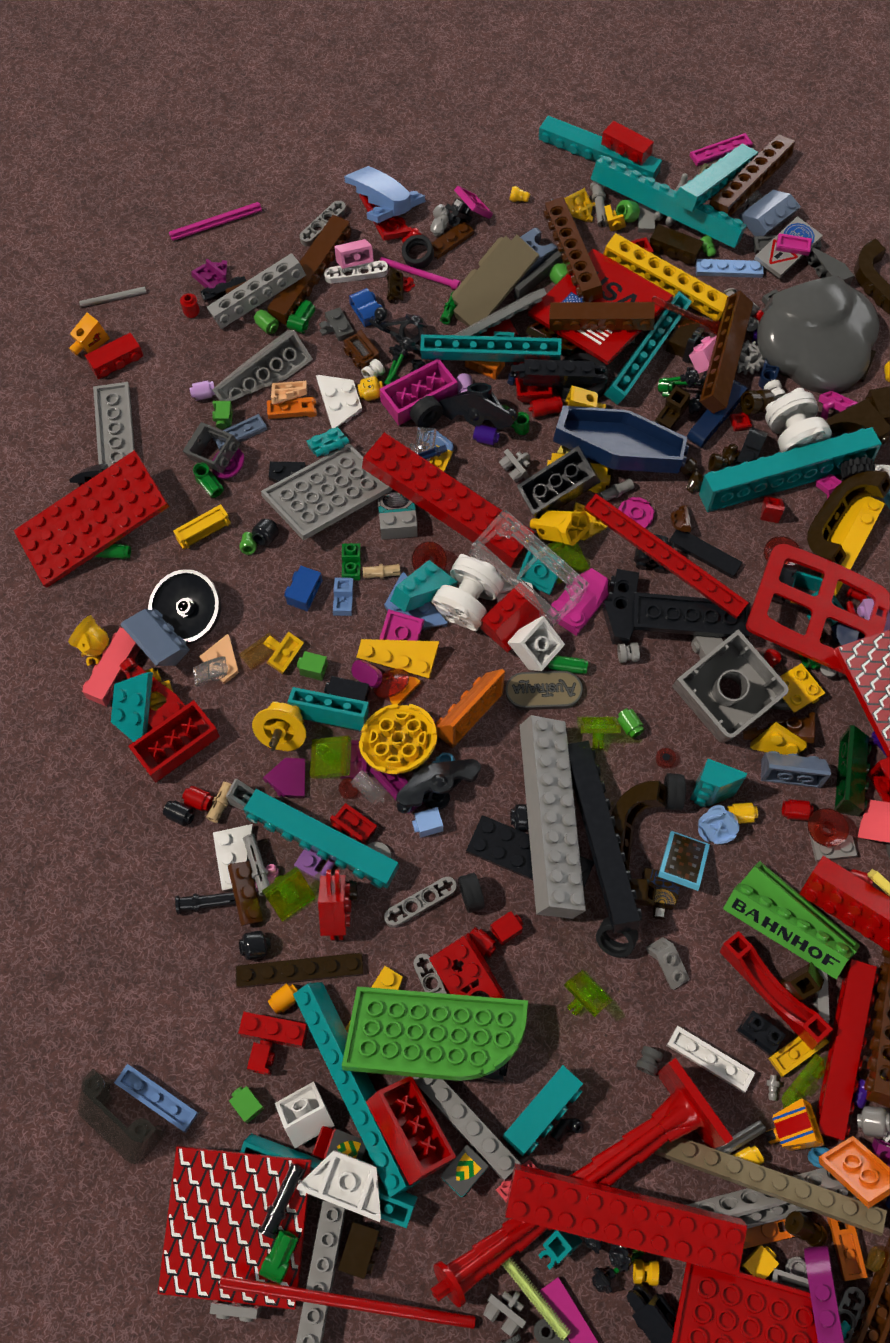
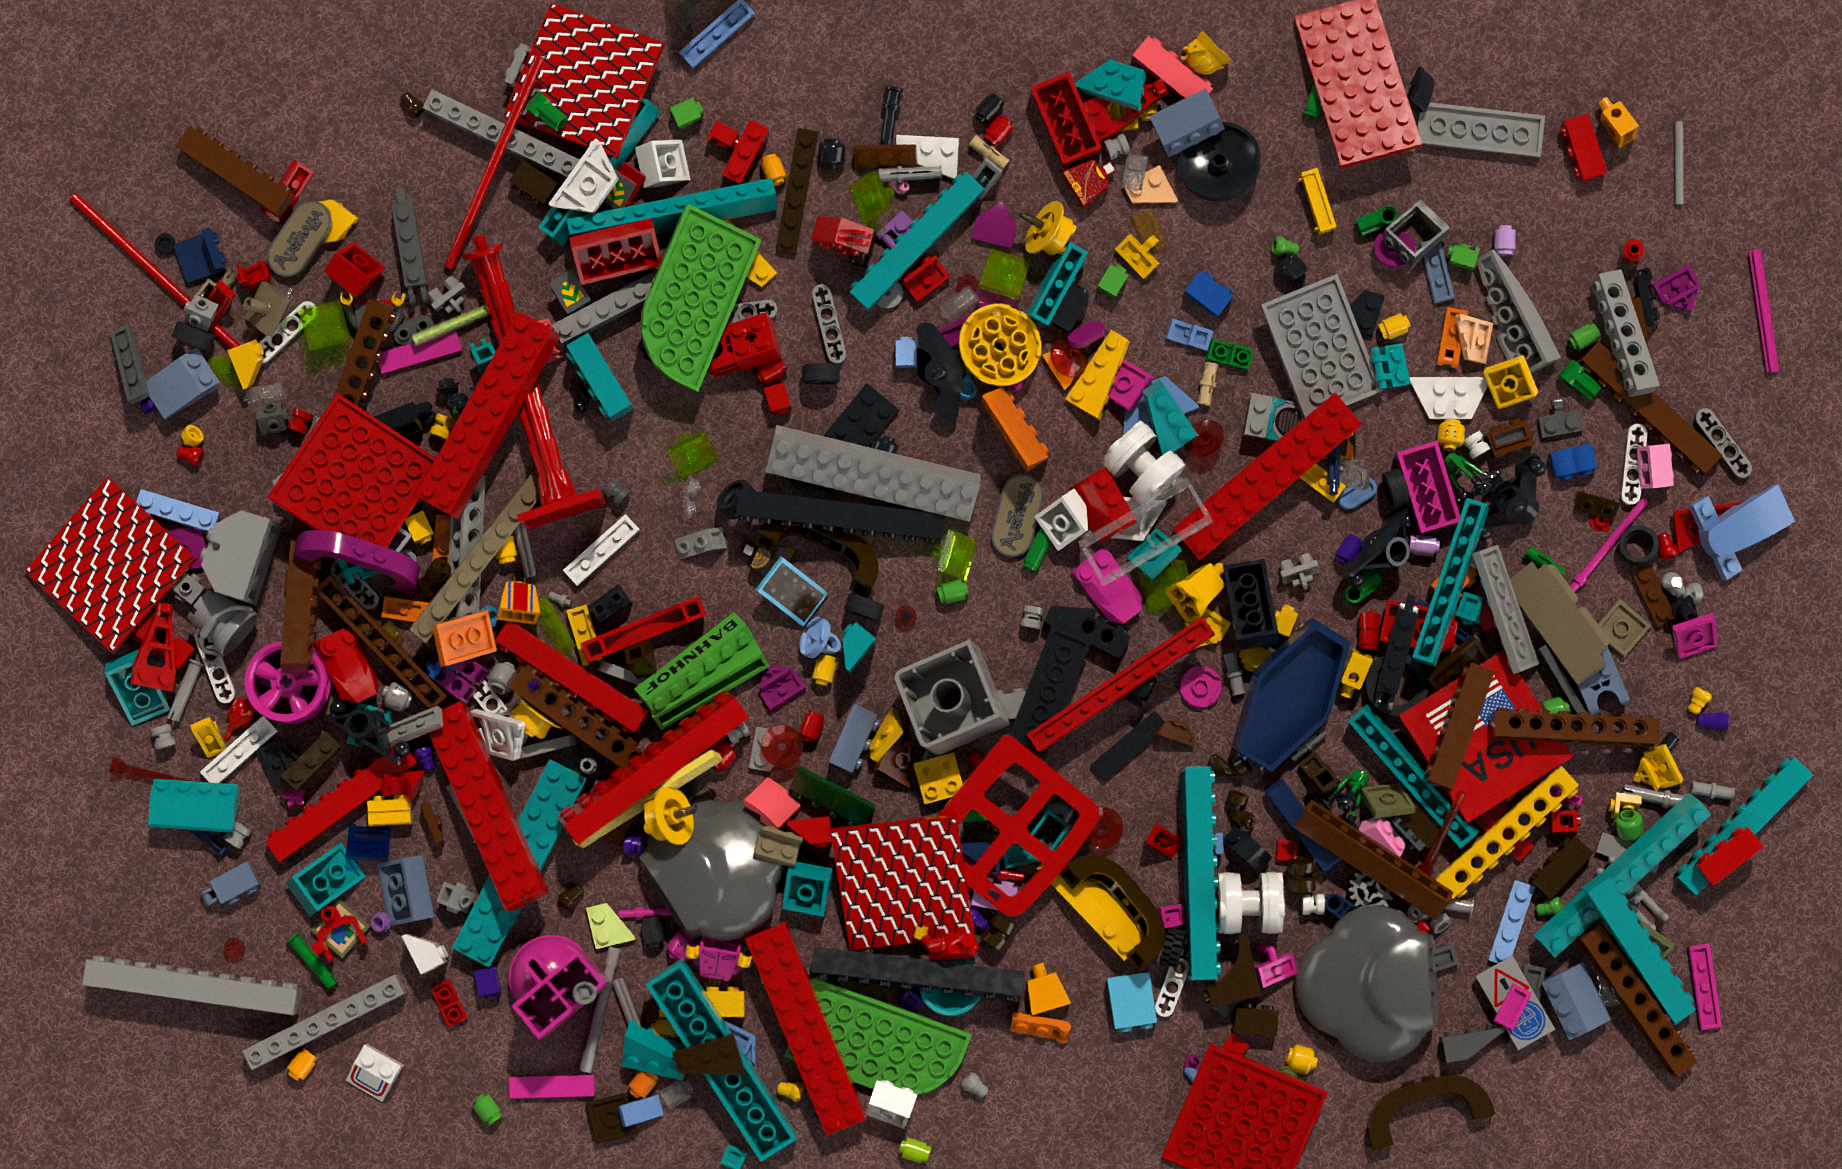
camera: 105 degrees right, 20 degrees up
black pin [257,1163,305,1239] -> none
none -> clear slope [683,475,701,520]
none -> magenta slope [759,663,806,712]
none -> torso [1062,160,1115,208]
none -> light grey wheel [1103,133,1131,160]
none -> olive tile [1360,783,1415,818]
none -> yellow brick [1378,313,1411,340]
none -> yellow brick [1483,355,1538,409]
none -> dark tan tile [1597,598,1651,658]
none -> light grey pin [1690,781,1735,801]
none -> dark purple cone [1698,711,1729,732]

